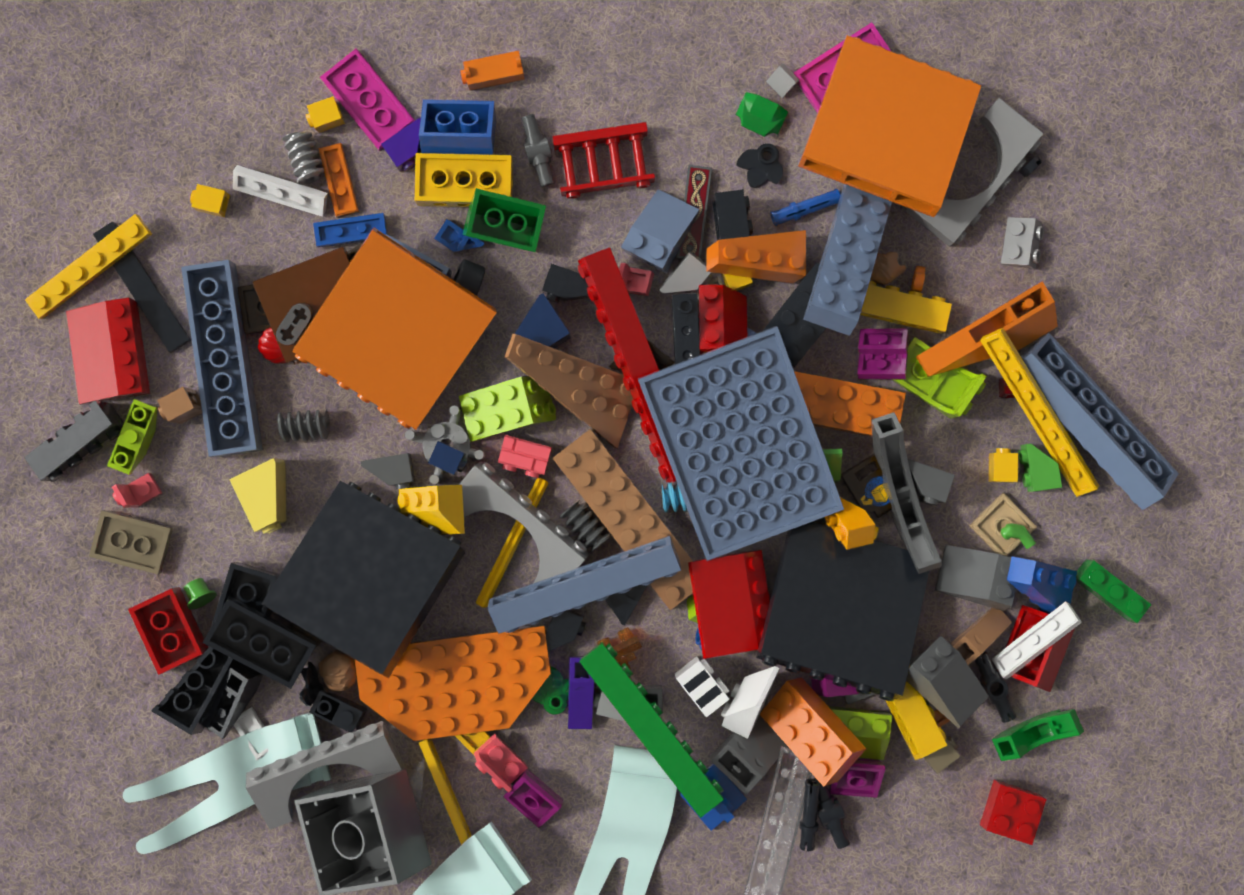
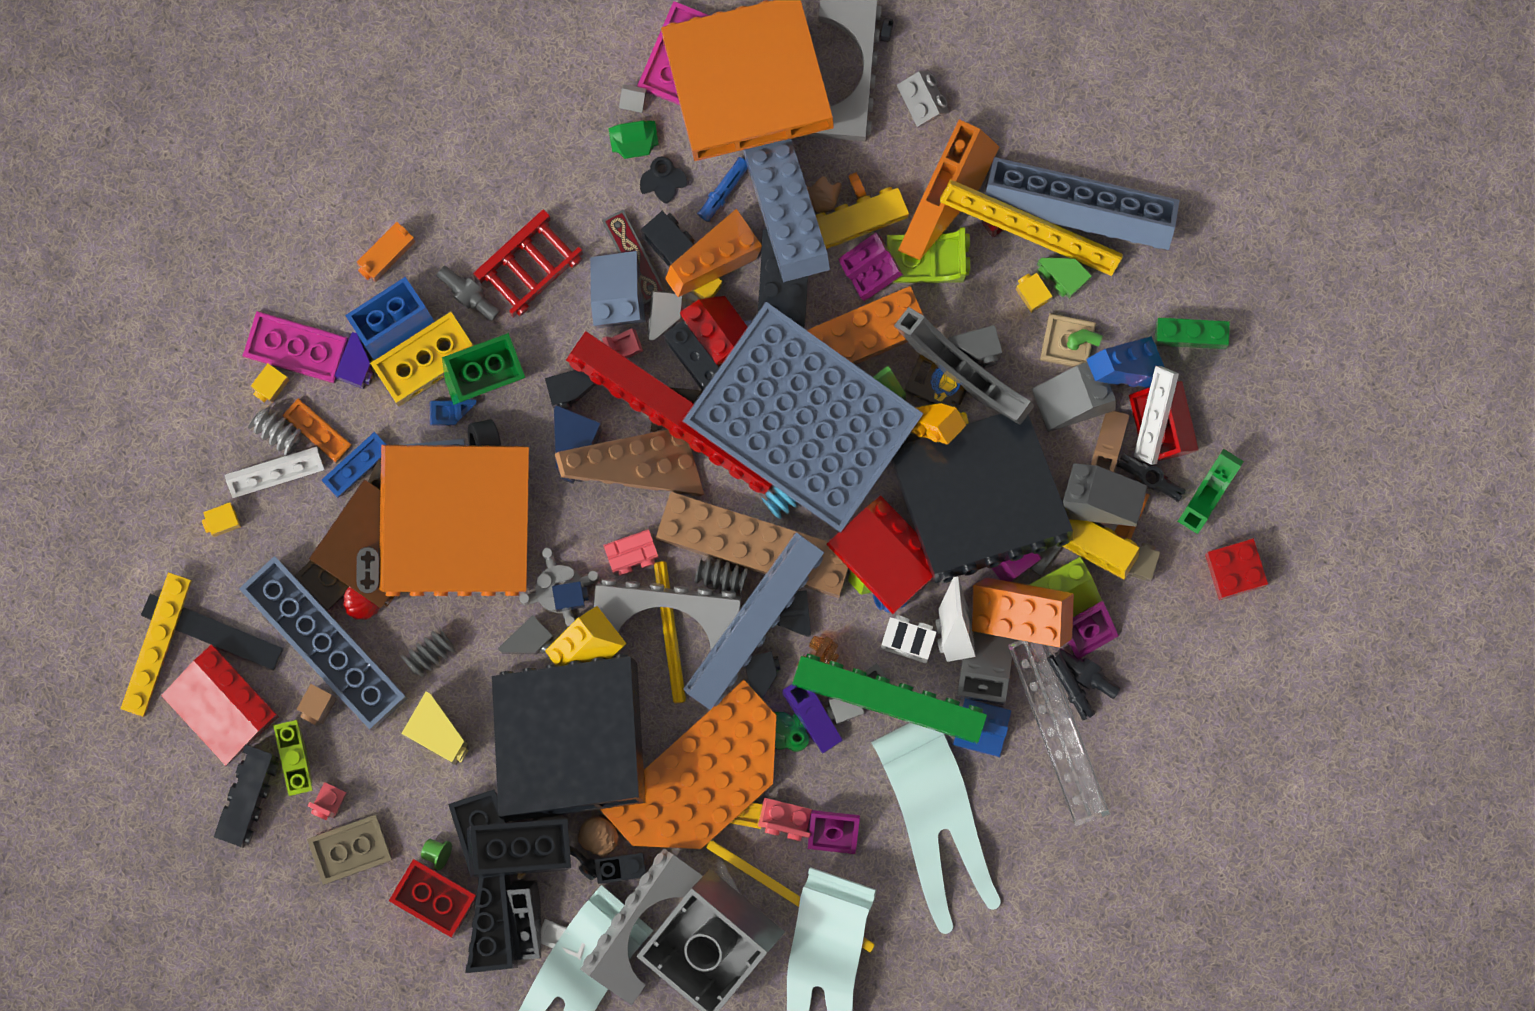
camera: 30 degrees left, 5 degrees down
lime bracket [459,376,556,442] -> none

